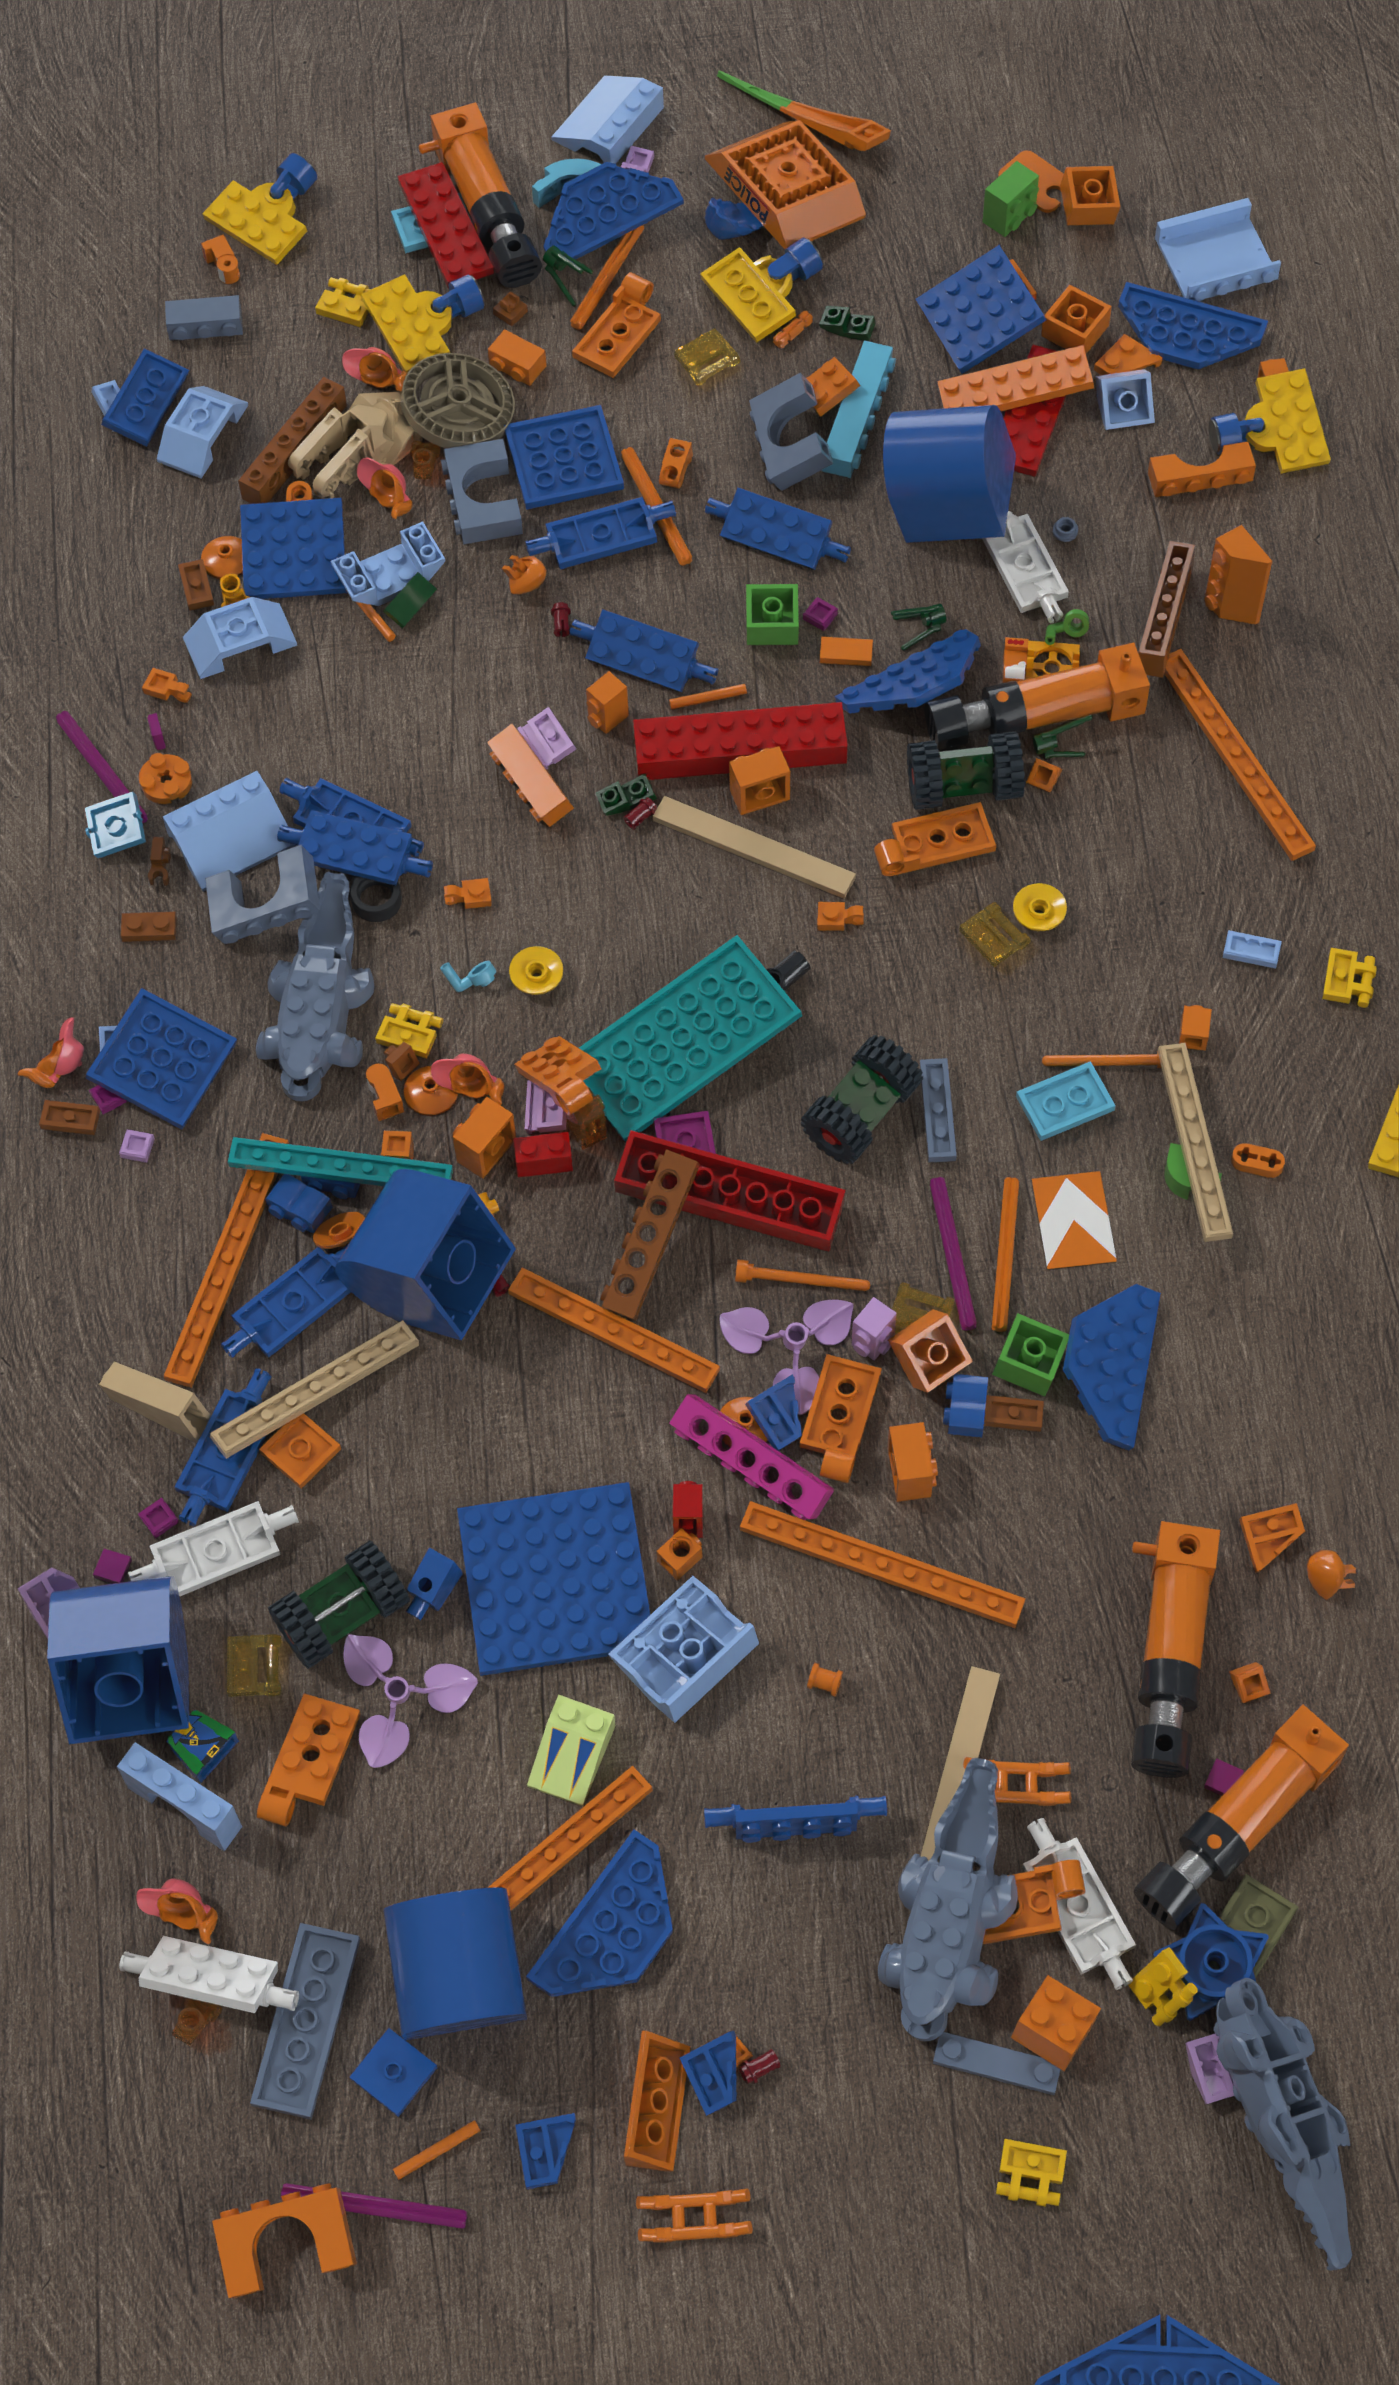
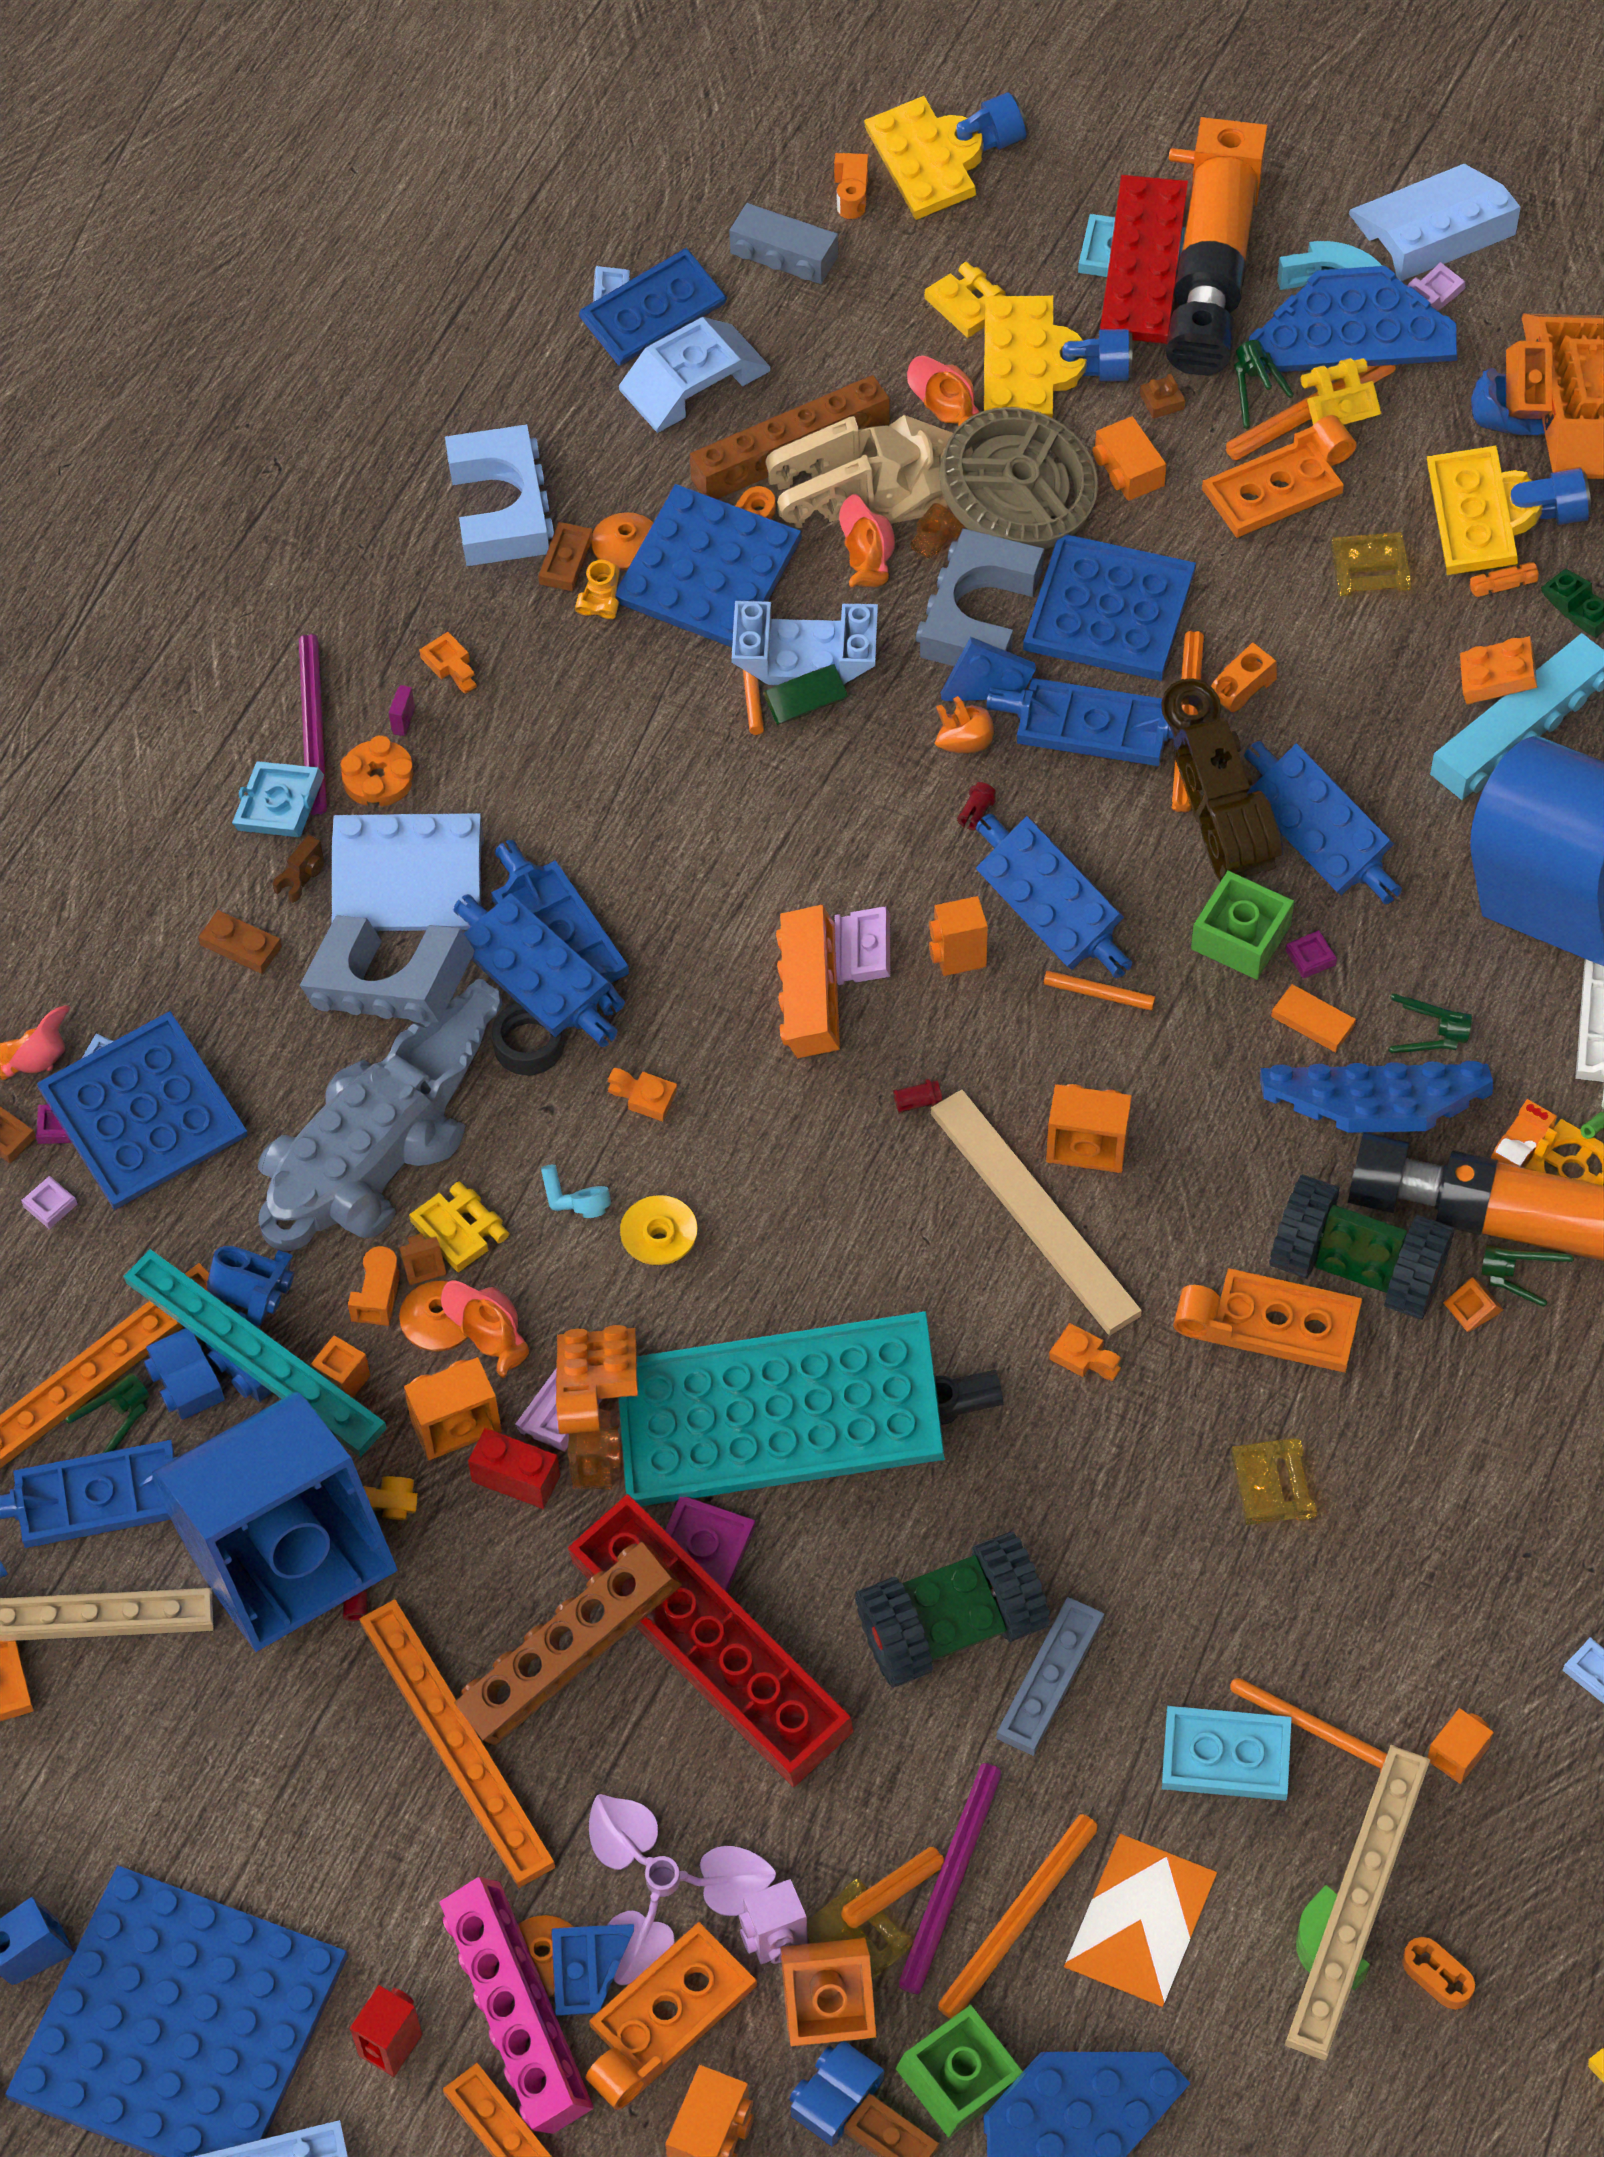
camera: 30 degrees right, 5 degrees down
light blue slope [183,597,297,679] -> none
orange dish [313,1212,365,1249] -> none
dark green slope [595,774,657,816] -> none
red brick [633,702,848,780] -> none
orange brick [656,1528,702,1581] -> none
orange piece [735,1259,871,1291] -> none
sand blue arch [749,373,833,491] -> none
yellow dish [1013,883,1067,931] -> none
none -> dark green plant [66,1373,150,1453]
none -> blue pin [206,1246,295,1326]
none -> light blue arch [445,425,554,566]
none -> orange axle [841,1847,944,1928]
none -> blue wing [940,637,1036,701]
none -> dark brown brick [1161,678,1283,882]
none -> yellow plate [1301,358,1381,425]
none -> orange brick [1506,341,1552,419]

